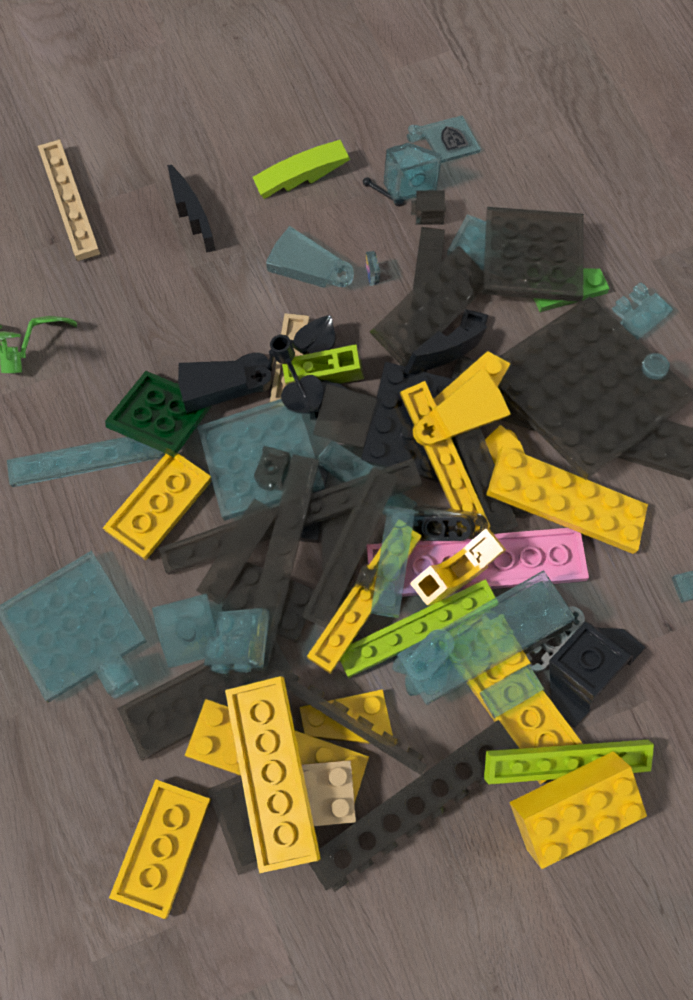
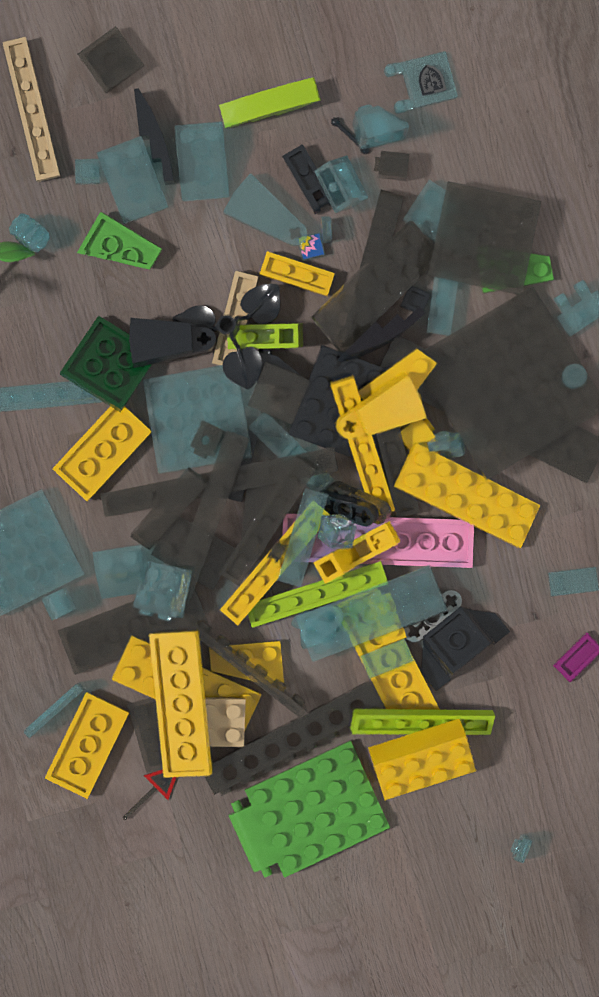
camera: 10 degrees right, 20 degrees up
none -> clear light blue gear [9,213,50,253]
none -> clear light blue tile [24,683,85,738]
none -> clear light blue plate [75,159,100,185]
none -> bright green wing [77,212,163,270]
none -> clear smoke plate [78,26,144,94]
none -> clear light blue slope [97,136,168,224]
none -> clear smoke piece [122,769,176,820]
none -> clear light blue slope [175,122,229,201]
none -> bright green plate [228,740,390,878]
none -> yellow plate [260,251,335,297]
none -> black plate [282,144,336,214]
none -> tile [297,232,326,262]
none -> clear light blue brick [314,155,368,214]
none -> clear light blue brick [318,514,357,549]
none -> clear light blue plate [426,262,460,336]
none -> clear light blue bracket [427,431,465,458]

